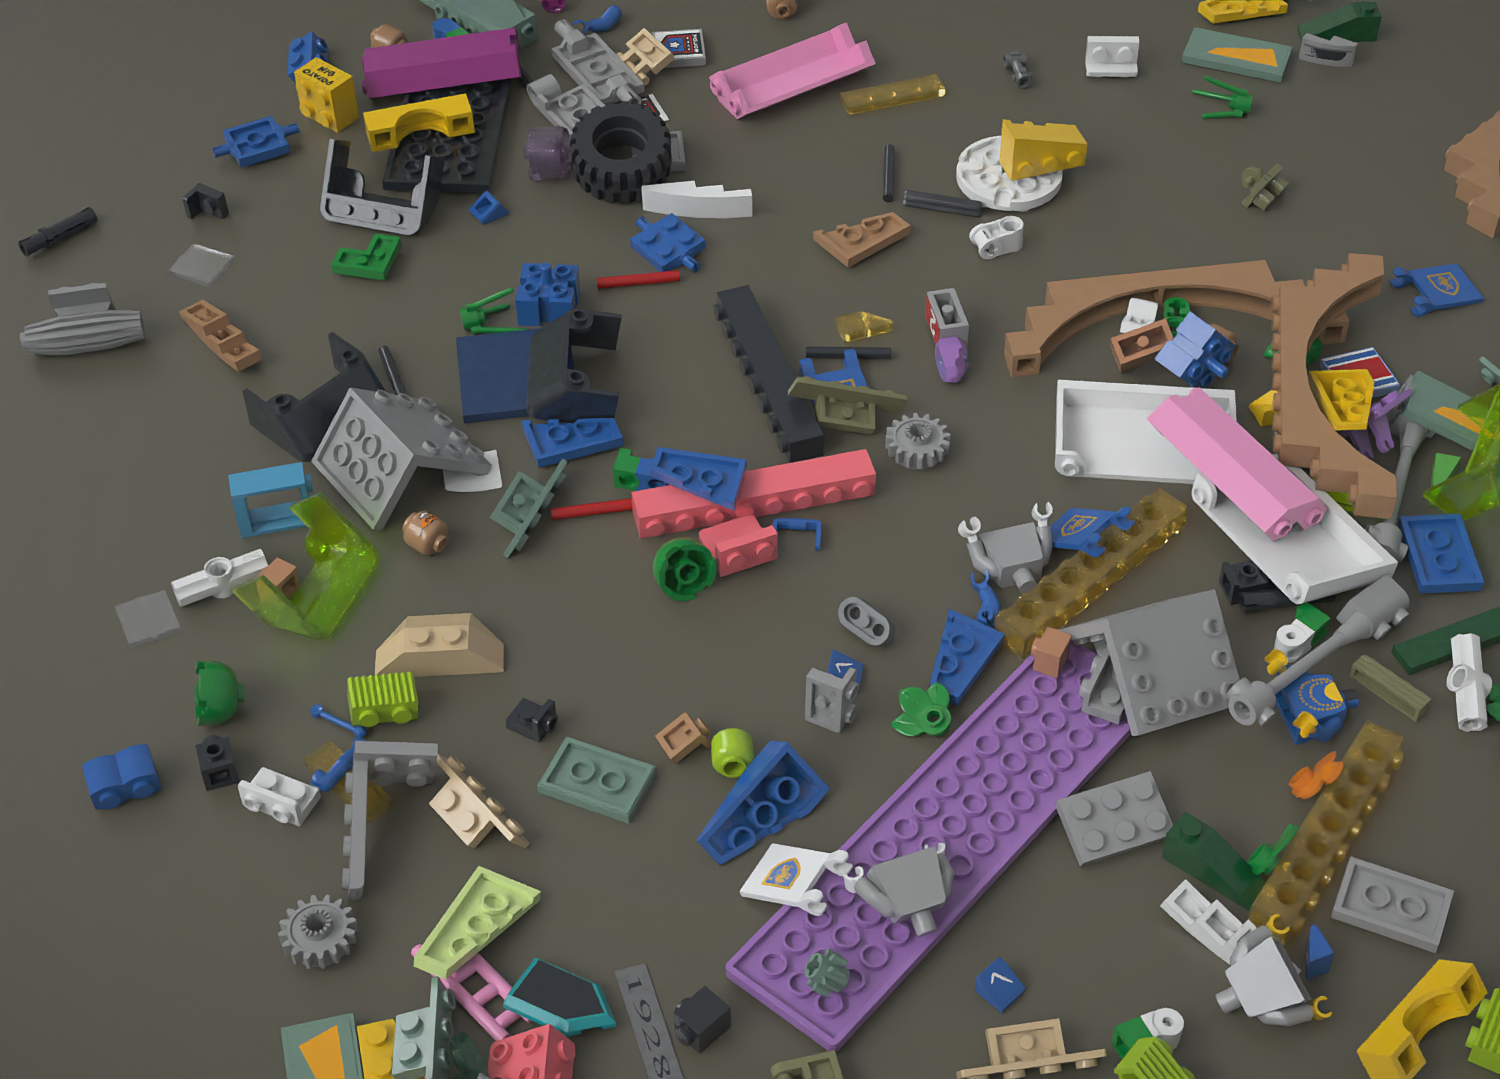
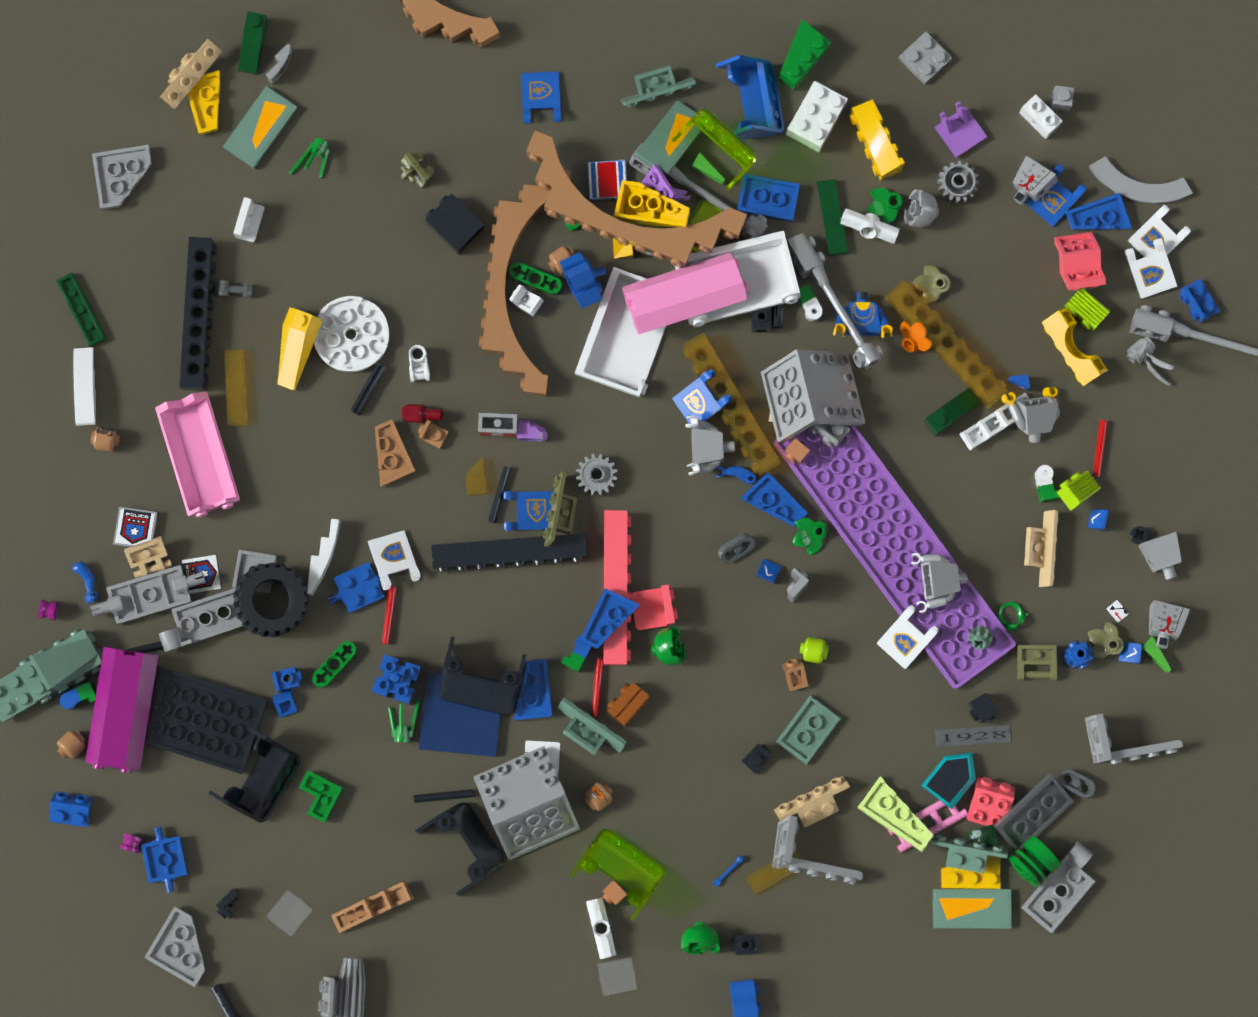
camera: 80 degrees left, 35 degrees up
dark azure window [228,462,318,538] -> none
white bracket [238,767,321,827] -> none
light grey gear [278,895,358,969] -> none
yellow brick [294,57,359,133] -> none
blue arm [310,735,367,792] -> none
lime brick [347,671,418,727] -> none
yellow arch [363,93,475,152] -> none
tan wedge [375,613,504,677] -> none
clear purple brick [523,126,572,181] -> none
blue wedge [696,740,830,865] -> none
blue piece [772,518,821,551] -> none
black bar [883,144,895,202] -> none
blue slope [975,957,1026,1013] -> none
yellow wedge [999,119,1088,181] -> none
light grey plate [1055,771,1173,867] -> none
nougat brick [1110,318,1174,373] -> none
green plate [1247,824,1298,876] -> none
light grey plate [1331,856,1454,953] -> none
olive piece [1349,654,1432,722] -> none
none -> magenta wheel [120,833,143,854]
none -> light grey plate [144,906,206,987]
none -> black brick [179,237,217,391]
none -> blue brick [272,667,303,693]
none -> yellow wedge [278,308,322,391]
none -> green beam [312,641,357,688]
none -> white flag [368,530,421,590]
none -> dark red arm [401,404,443,423]
none -> medium nougat bracket [418,420,449,449]
none -> black brick [425,193,485,255]
none -> dark orange brick [607,682,650,727]
none -> olive plate [912,265,950,303]
none -> green piece [998,602,1029,631]

